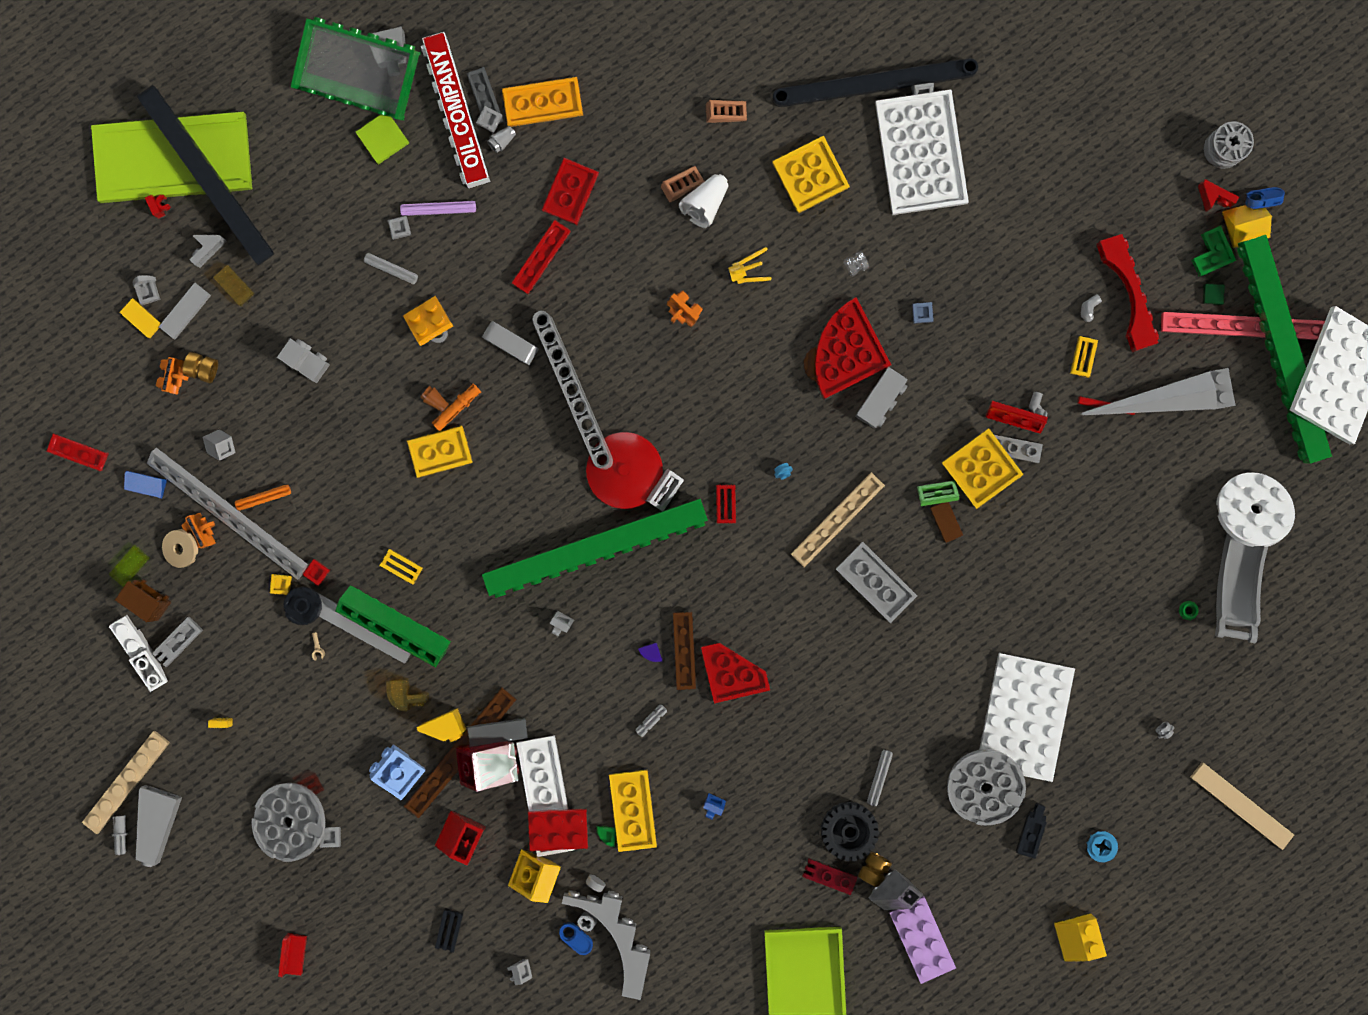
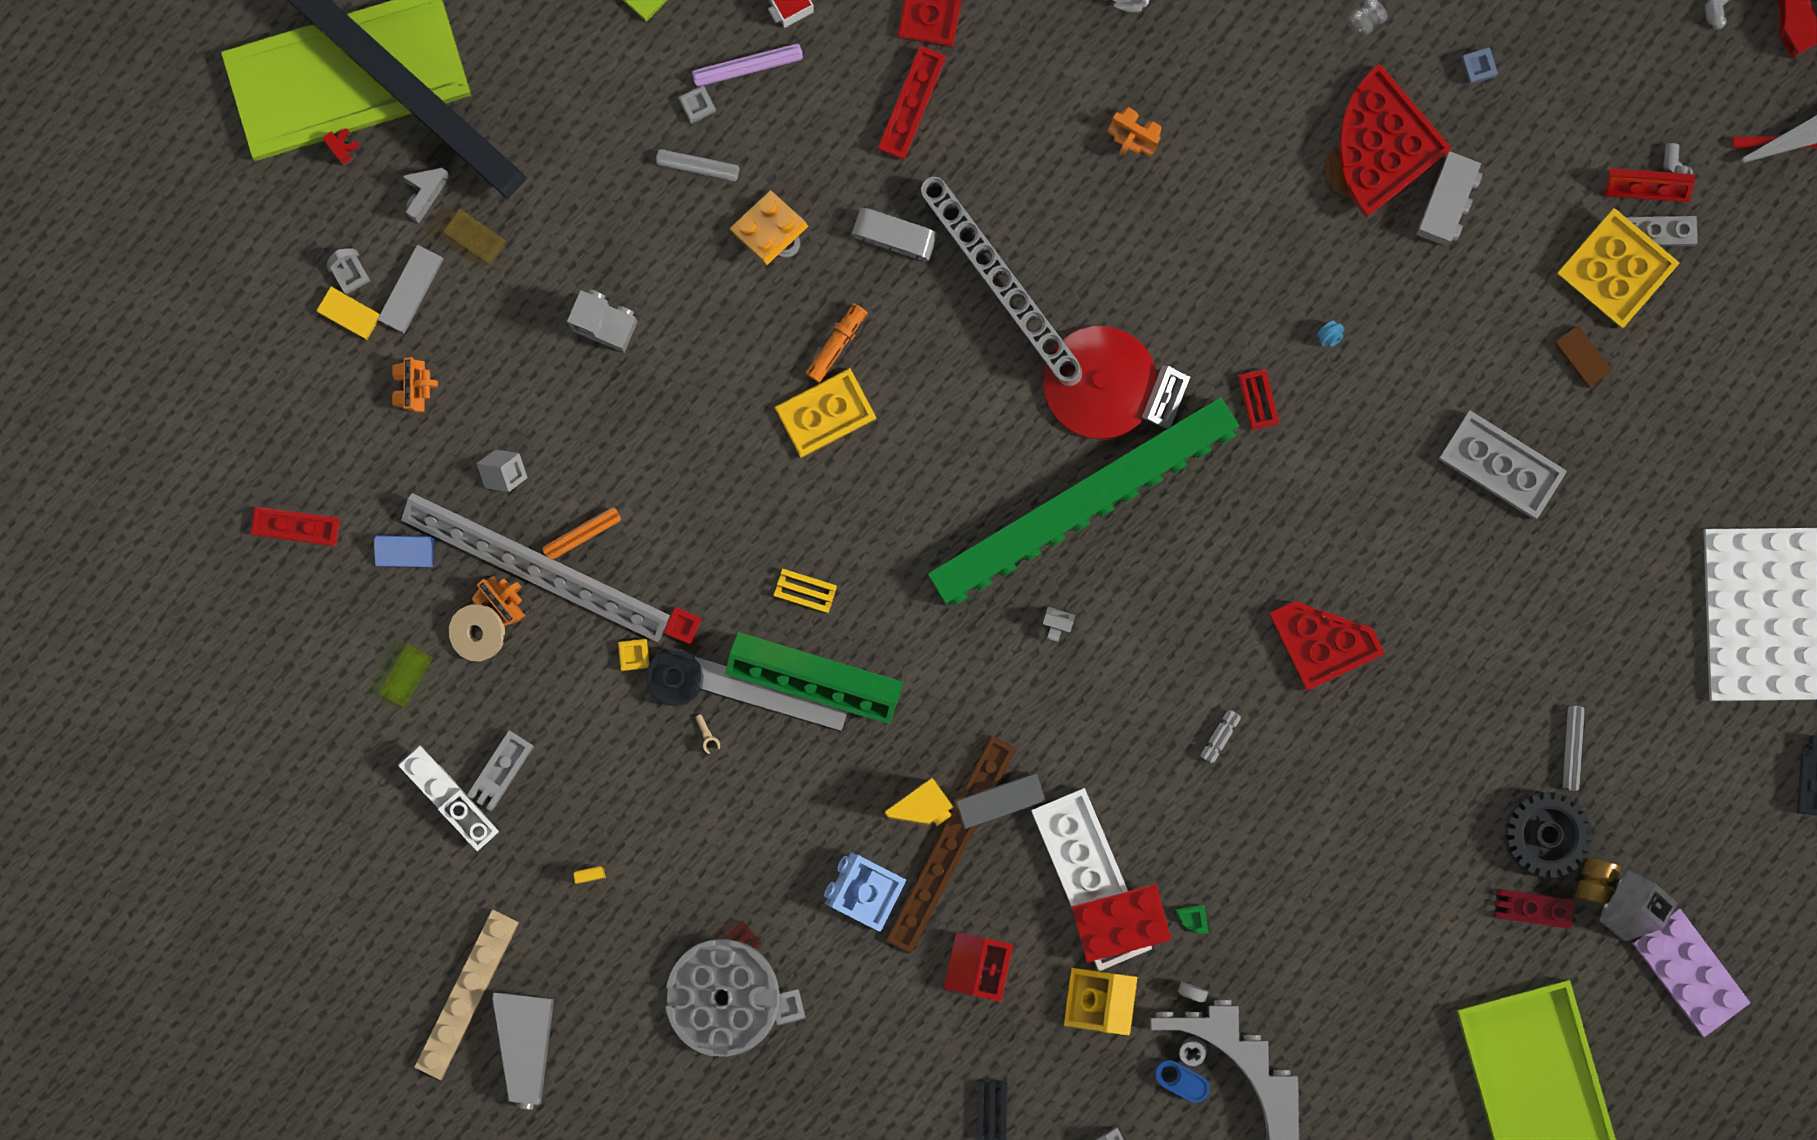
camera: 15 degrees left, 5 degrees down
light grey axle [112,815,128,855] -> none
reddish brown container [115,579,171,622] -> none
pearl gold wheel [183,352,218,383] -> none
clear yellow brick [386,679,429,711] -> none
dark orange cone [420,385,449,412] -> none
slope [456,741,519,792] -> none
yellow plate [609,769,657,852] -> none
dark purple tile [638,642,662,662] -> none
reddish brown plate [673,612,696,690] -> none
blue tile [703,793,726,819] -> none
yellow plant [728,247,772,284] -> none
tan tile [791,472,885,567] -> none
bright green tile [917,481,959,506] -> none
light grey plate [947,749,1026,826] -> none
yellow tile [1070,336,1098,378] -> none

